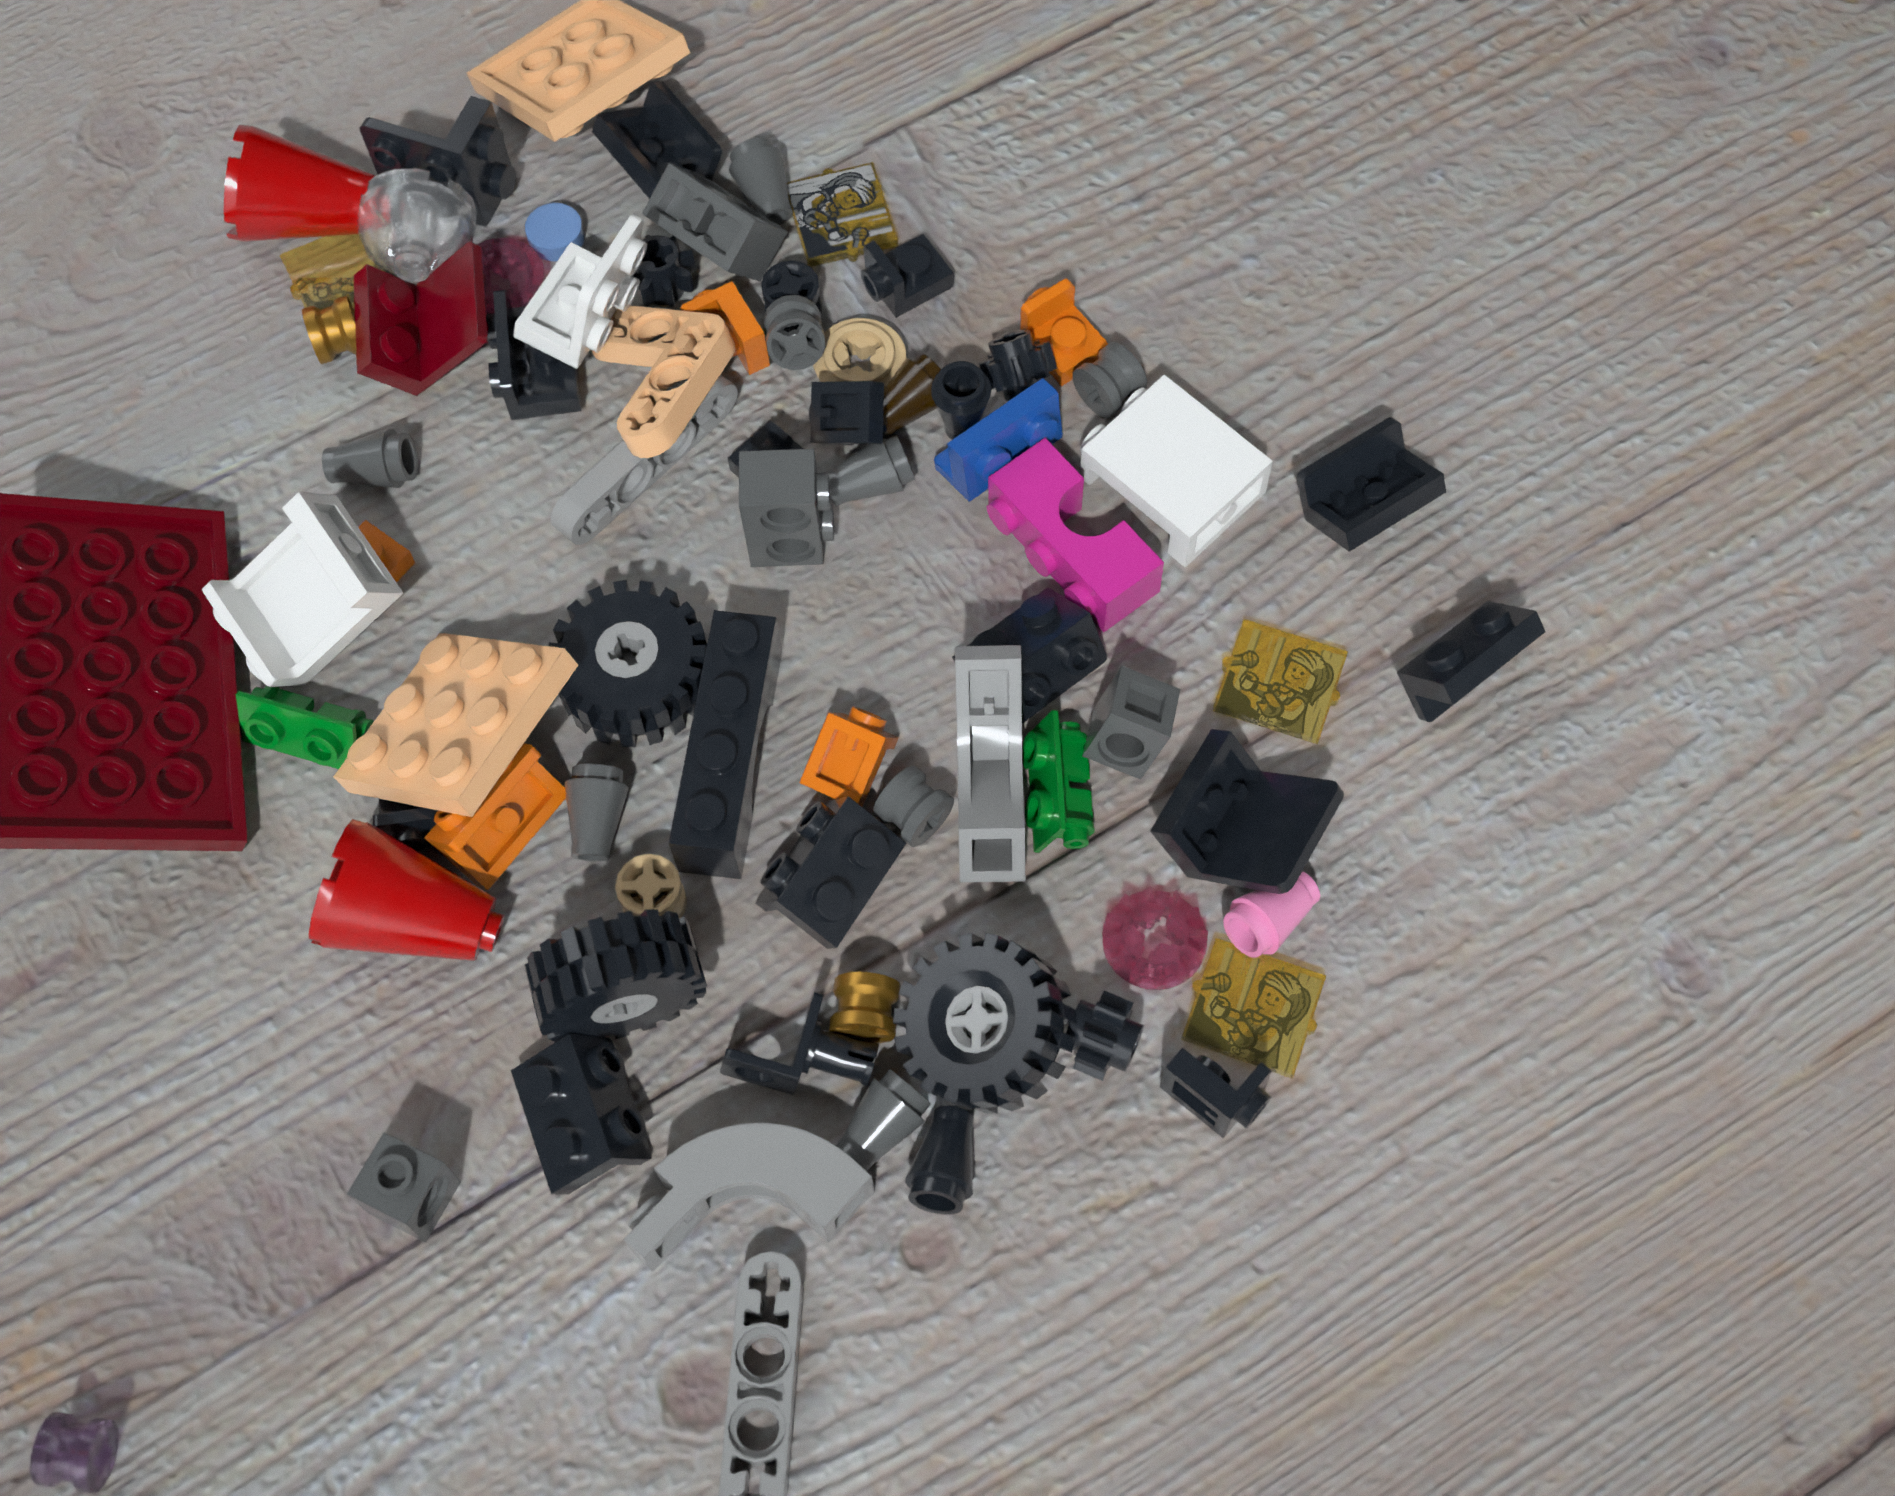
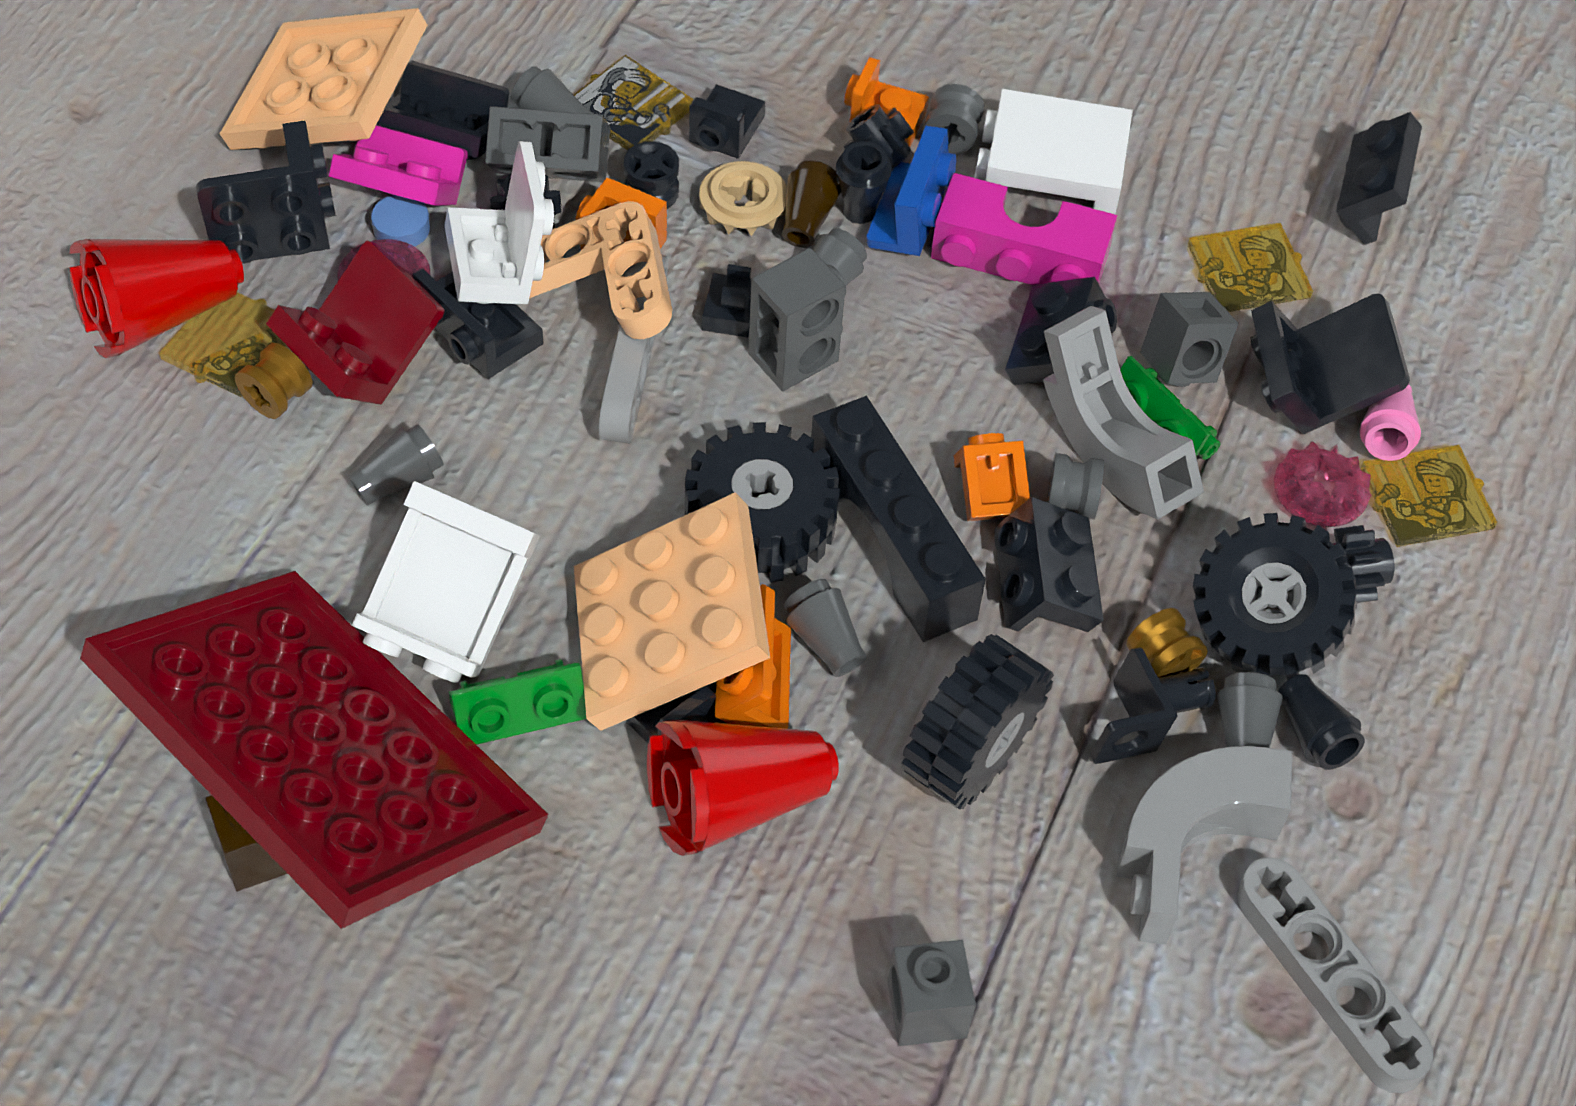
camera: 40 degrees left, 10 degrees down
clear cylinder [357,169,477,282] -> none
black bracket [511,1033,652,1195] -> none
tan wheel [615,854,687,918] -> none
dark grey wheel [763,295,825,370] -> none
black bracket [809,381,884,445] -> none
black bracket [1160,1047,1272,1139] -> none
black bracket [1297,417,1446,552] -> none
none -> dark pink bracket [329,125,468,206]

